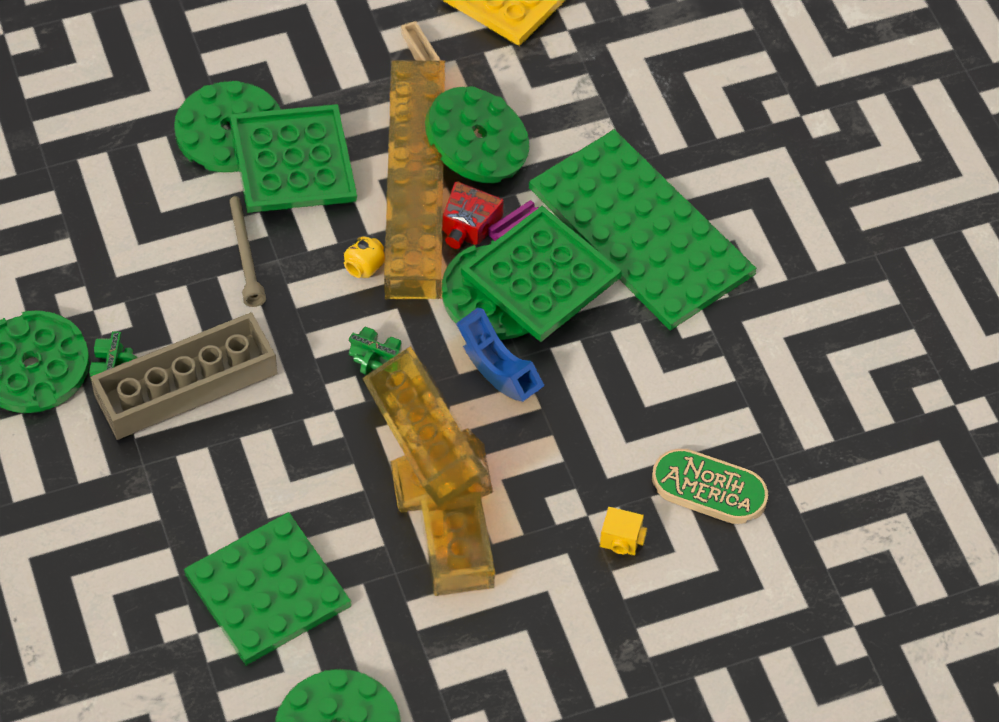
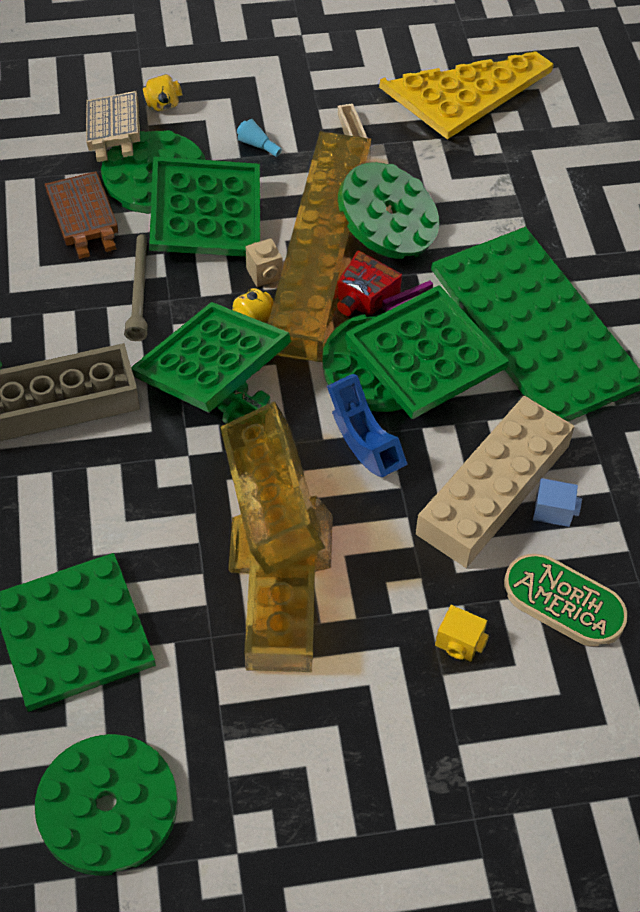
camera: 10 degrees right, 0 degrees up
none -> dark orange tile [45,171,119,259]
none -> tan tile [86,91,140,162]
none -> green plate [131,302,292,412]
none -> yellow head [143,74,182,112]
none -> medium azure cone [237,119,282,157]
none -> tan brick [246,238,282,287]
none -> tan brick [416,396,575,568]
none -> medium blue brick [533,478,582,527]

